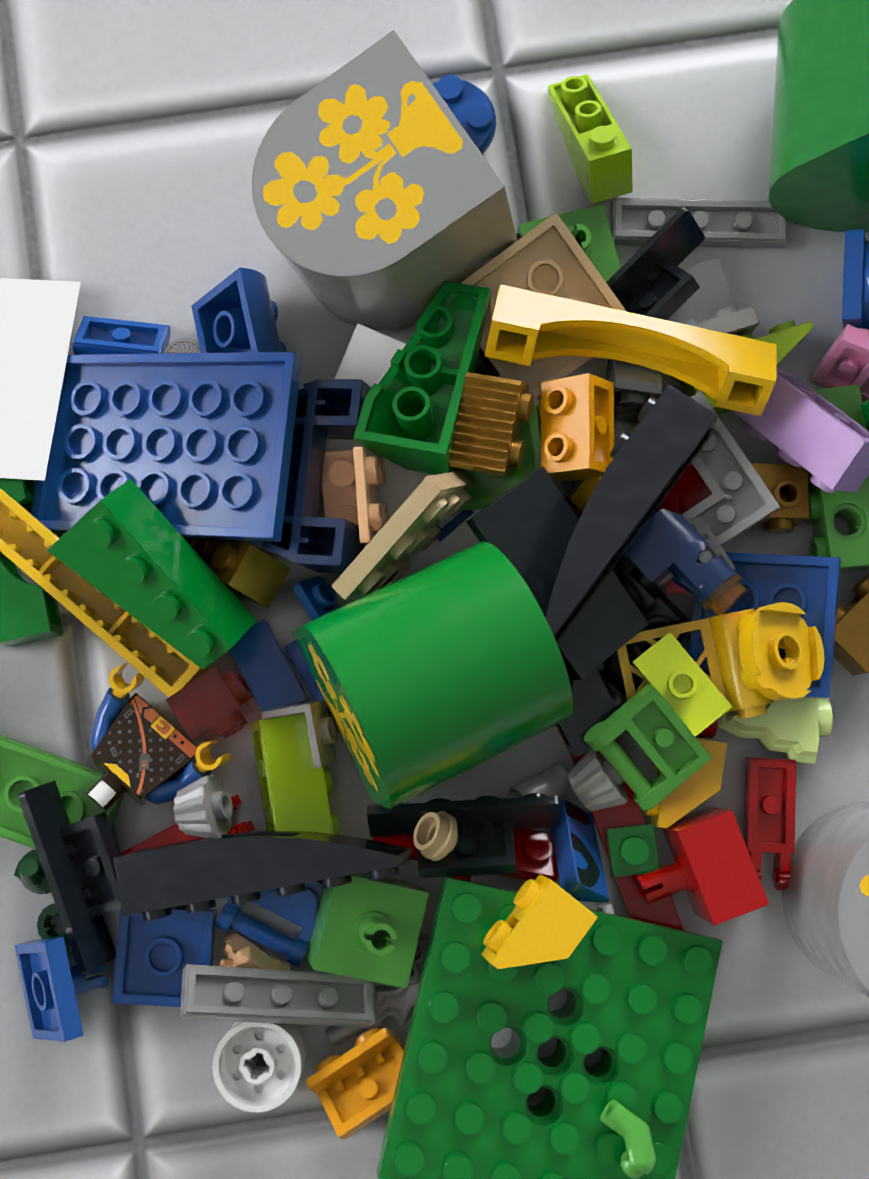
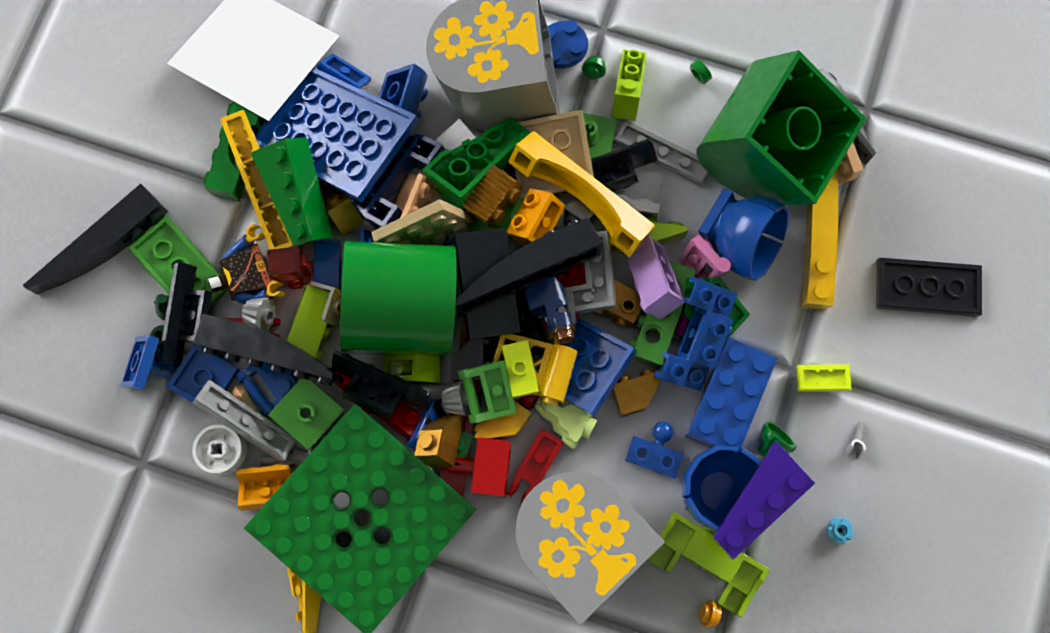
camera: 30 degrees right, 5 degrees down
tan plate [413,811,458,861] -> none
yellow slope [481,874,598,969] -> none
bright green arm [601,1100,656,1179] -> none
yellow plate [738,602,824,701] -> none
none -> lime slope [384,354,441,383]
none -> pearl gold slope [414,415,464,468]
none -> green plate [582,56,606,79]
none -> green tile [690,59,712,84]

